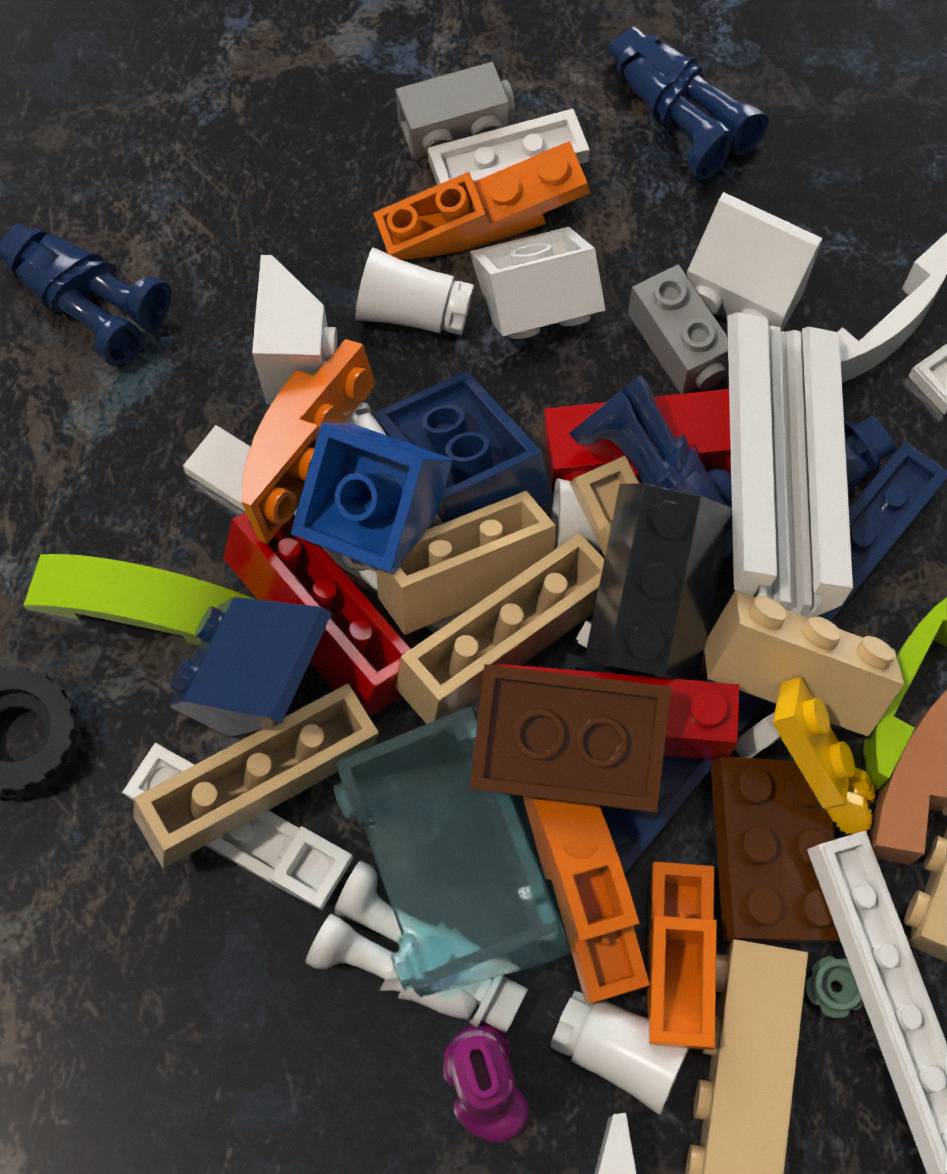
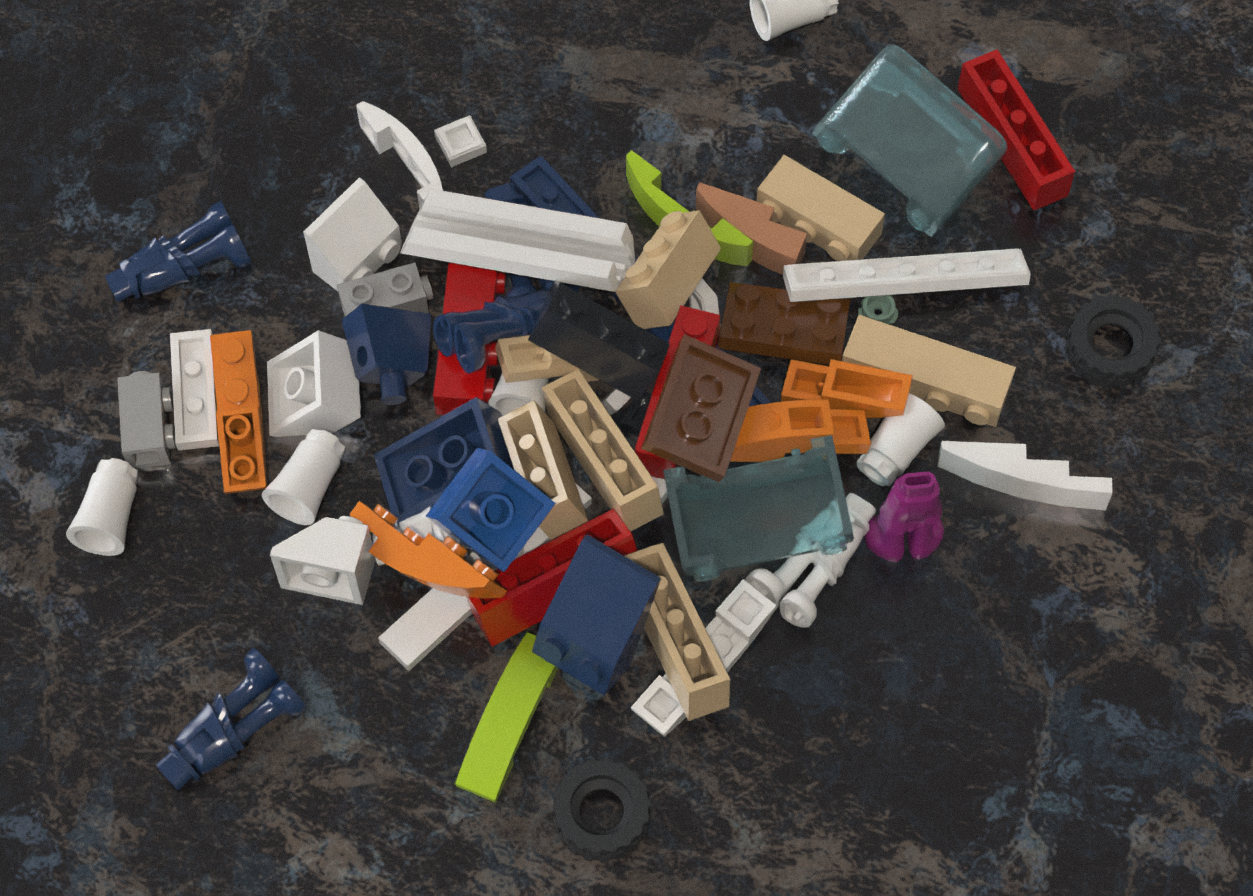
camera: 80 degrees left, 5 degrees down
yellow hinge [773,676,875,835] -> none
none -> white plant [66,458,138,556]
none -> dark blue torso [342,303,431,405]

